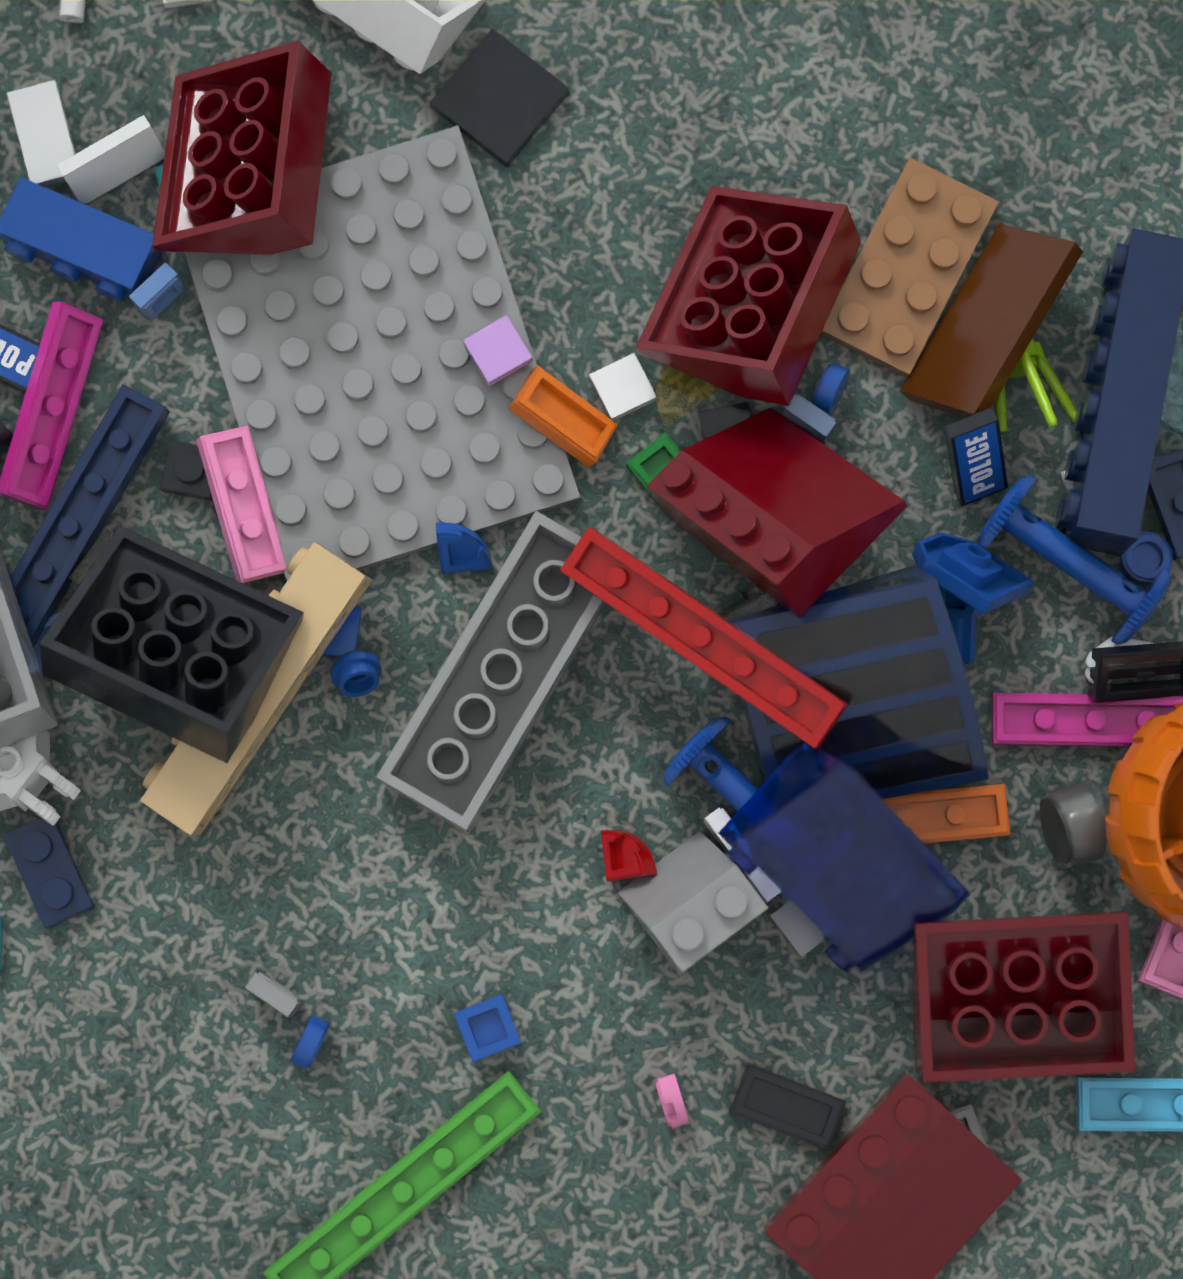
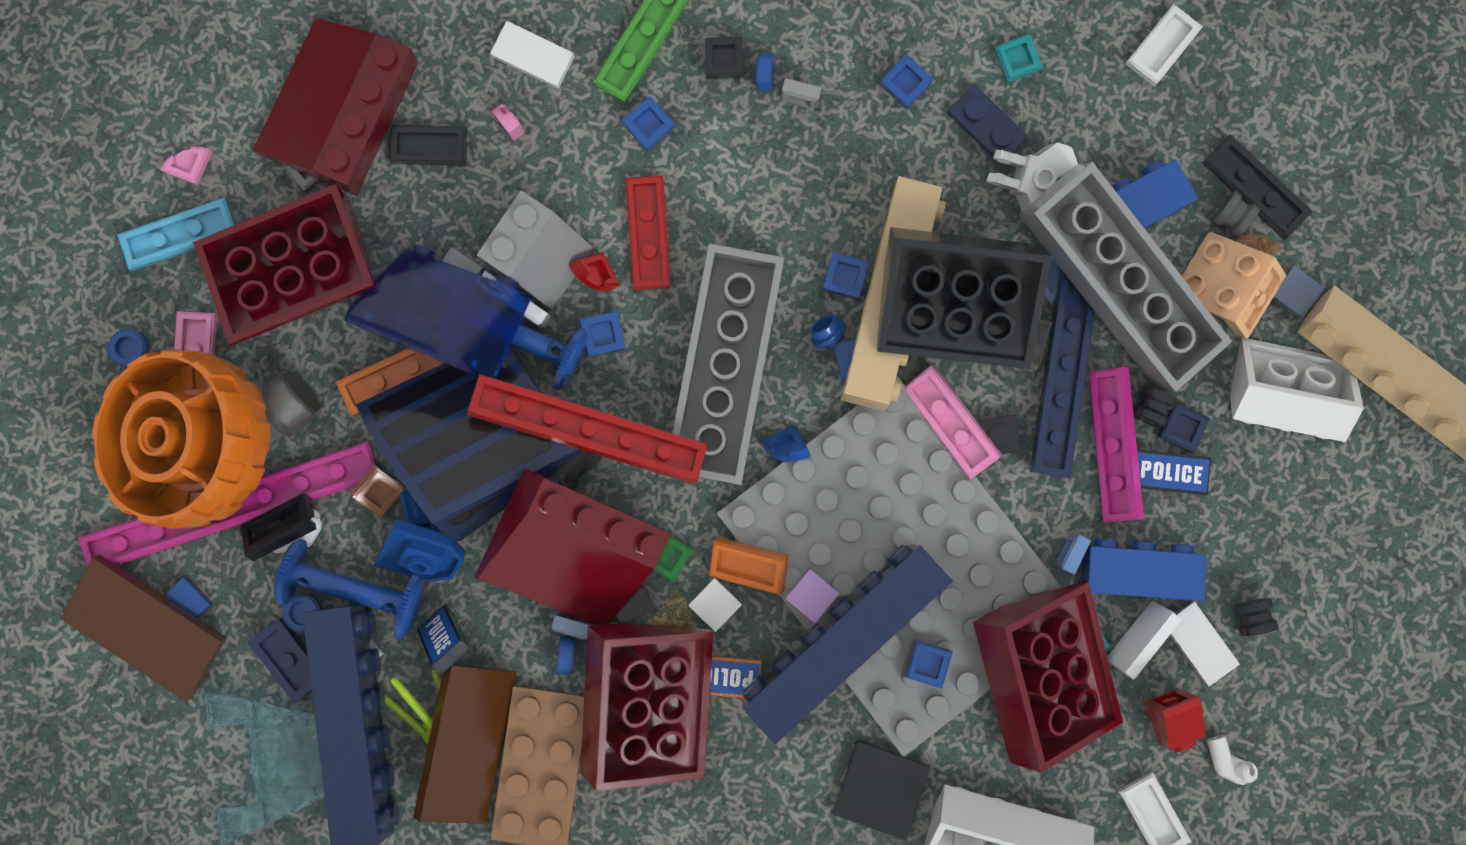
camera: 160 degrees right, 5 degrees up
none -> bright pink tile [160,146,212,185]
none -> nougat tile [350,464,406,518]
none -> white tile [490,21,575,89]
none -> blue plate [579,311,625,358]
none -> red tile [625,175,671,291]
none -> black plate [705,37,744,79]
none -> tile [709,656,762,698]
none -> dark blue brick [742,544,953,744]
none -> blue plate [822,252,869,300]
none -> blue plate [879,54,934,110]
none -> blue tile [904,639,953,689]
none -> red slope [1143,689,1206,752]

